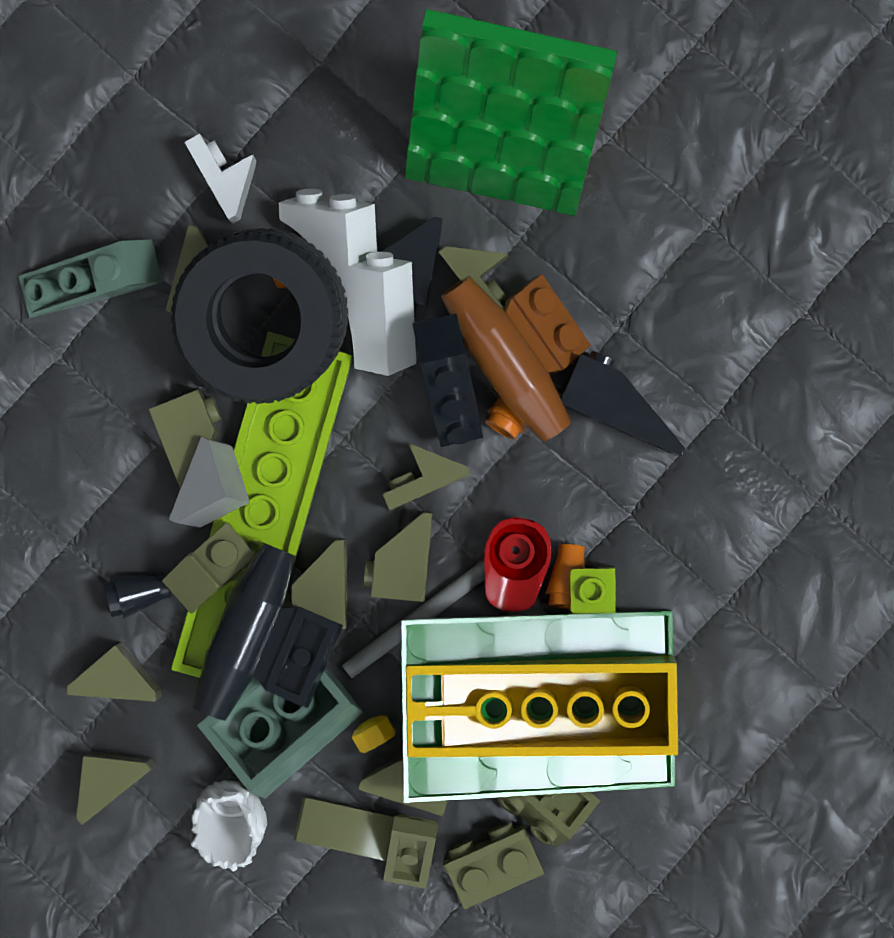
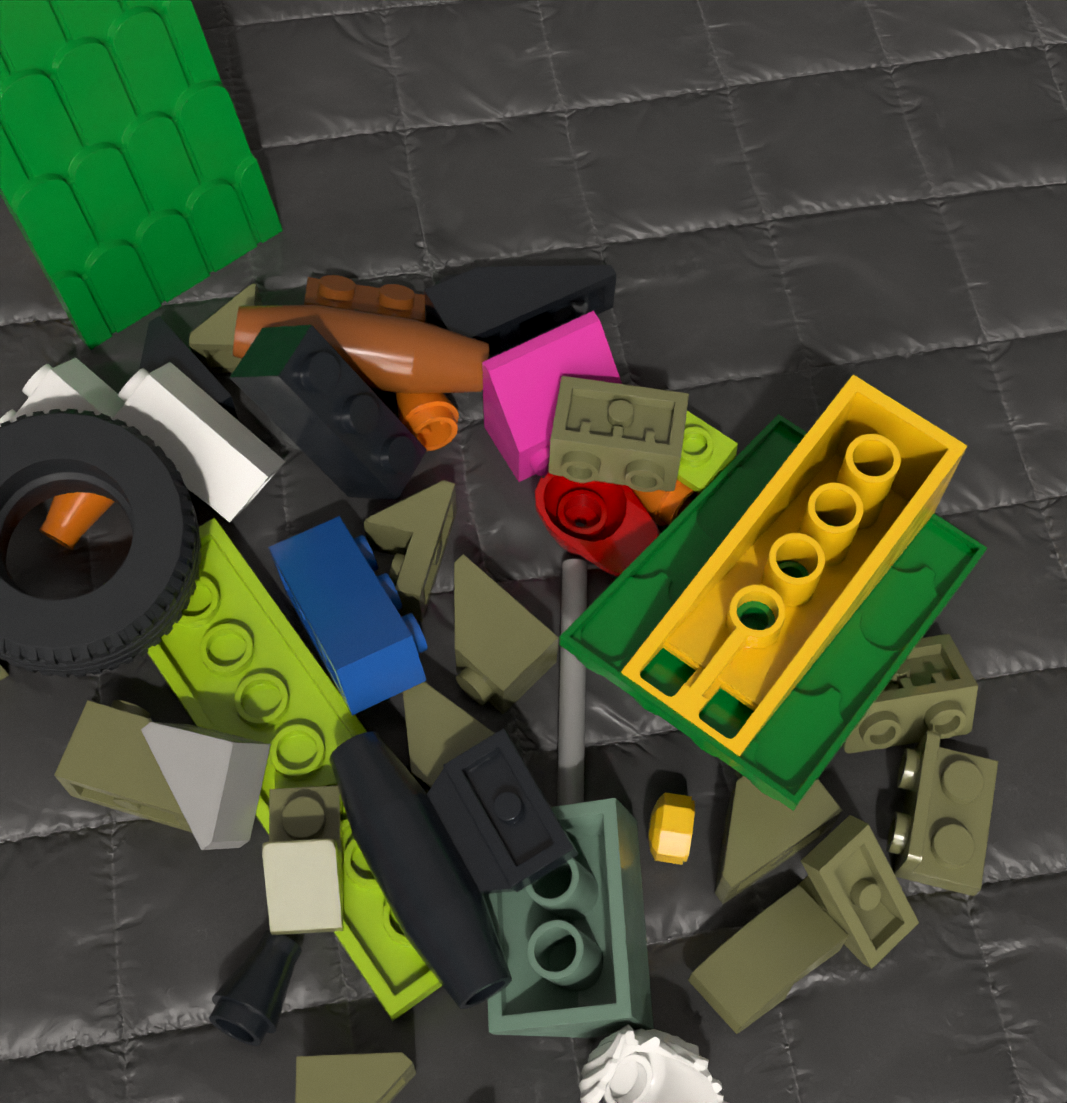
camera: 50 degrees left, 25 degrees down
none -> blue brick [268,516,428,715]
none -> dark pink slope [482,311,622,482]
none -> olive bracket [549,376,689,492]

